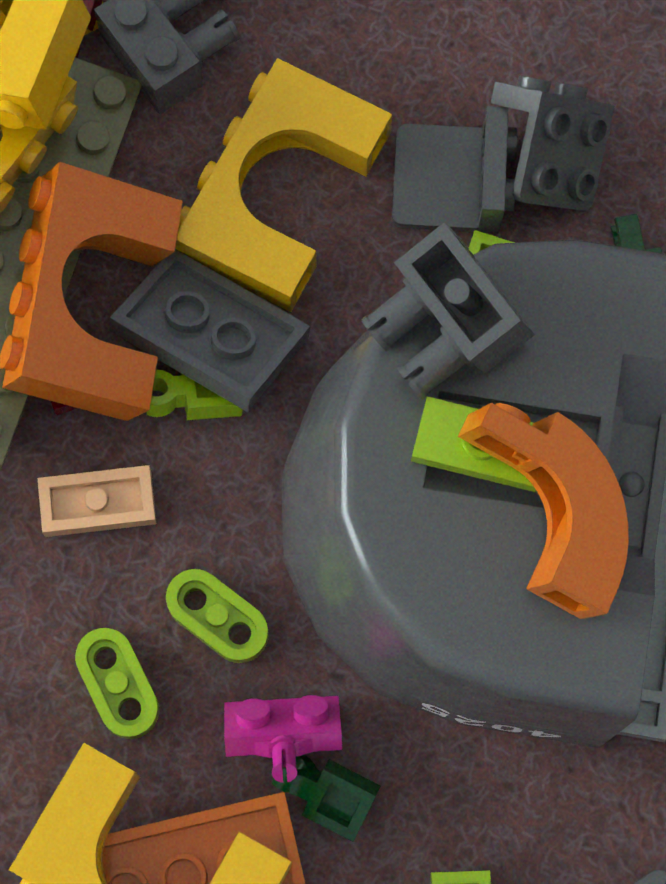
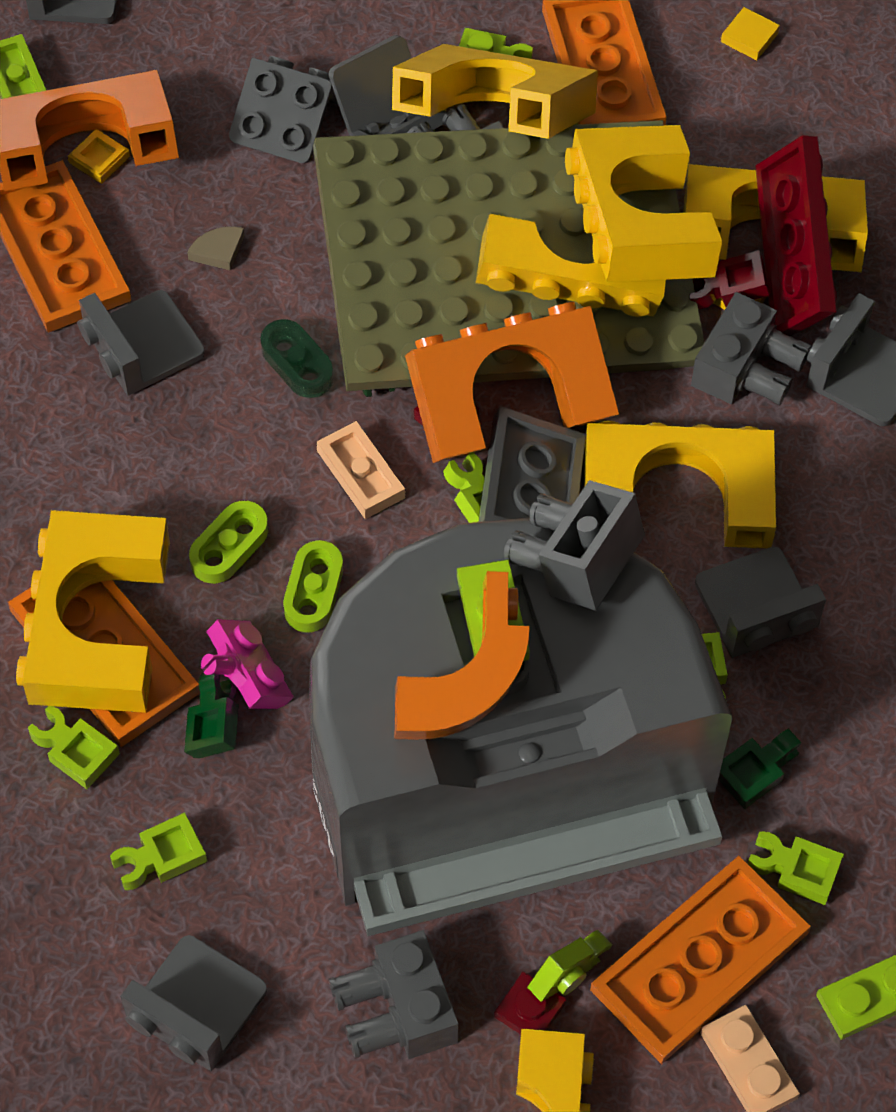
camera: 65 degrees right, 15 degrees down
dark grey bracket [491,75,615,211] -> none

